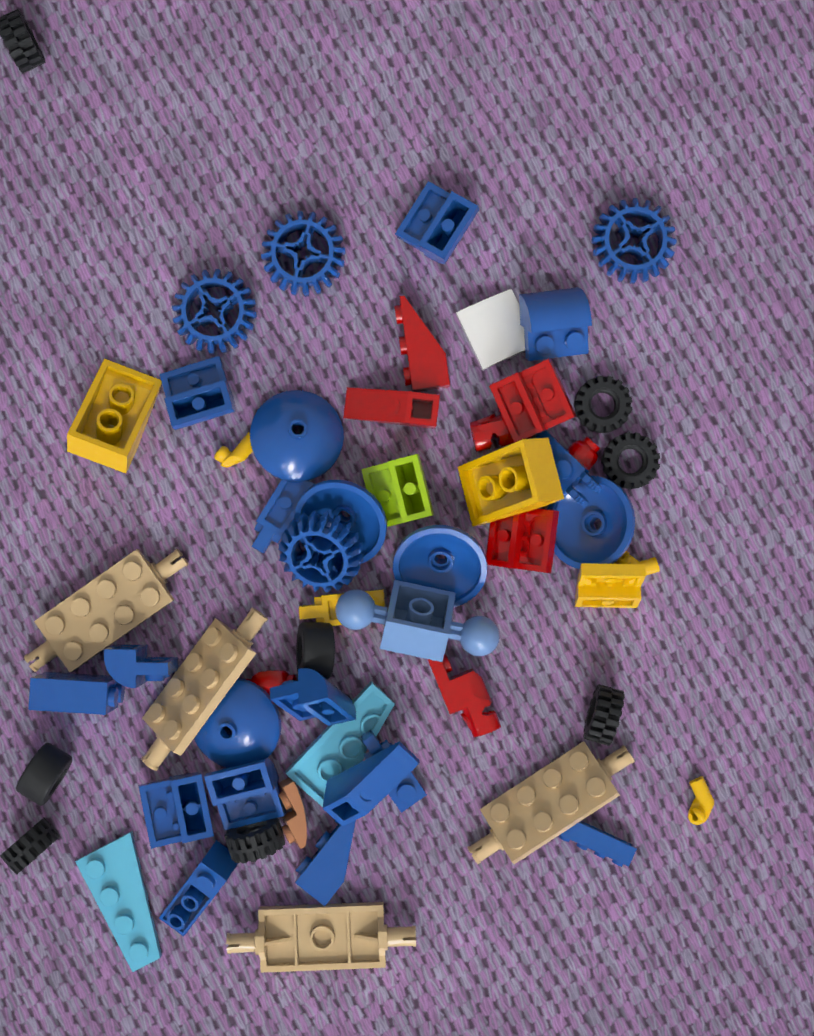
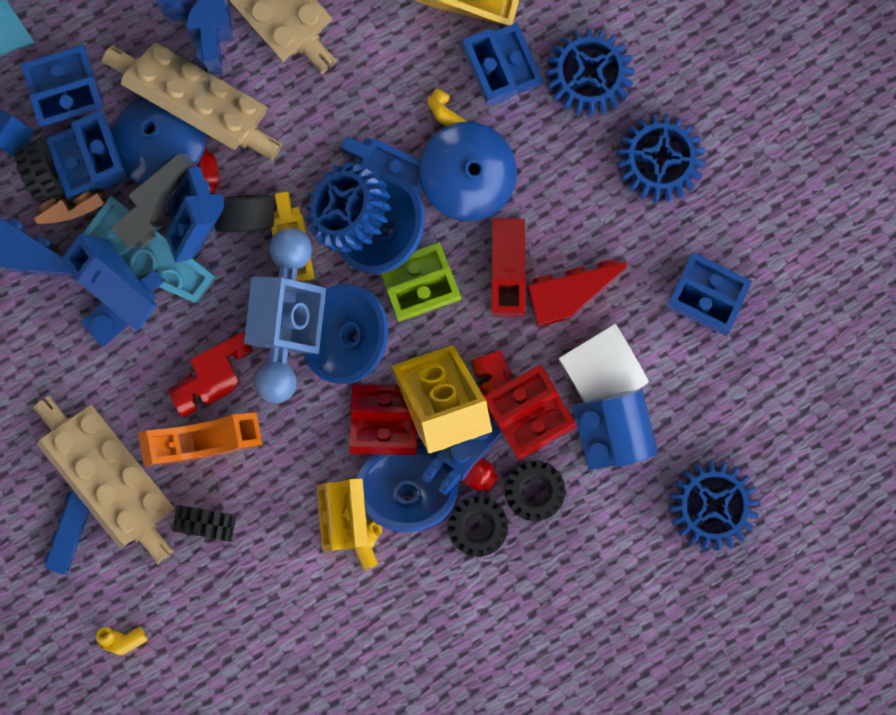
camera: 85 degrees right, 5 degrees down
none -> dark grey slope [111,153,196,249]
none -> orange arch [138,412,263,466]

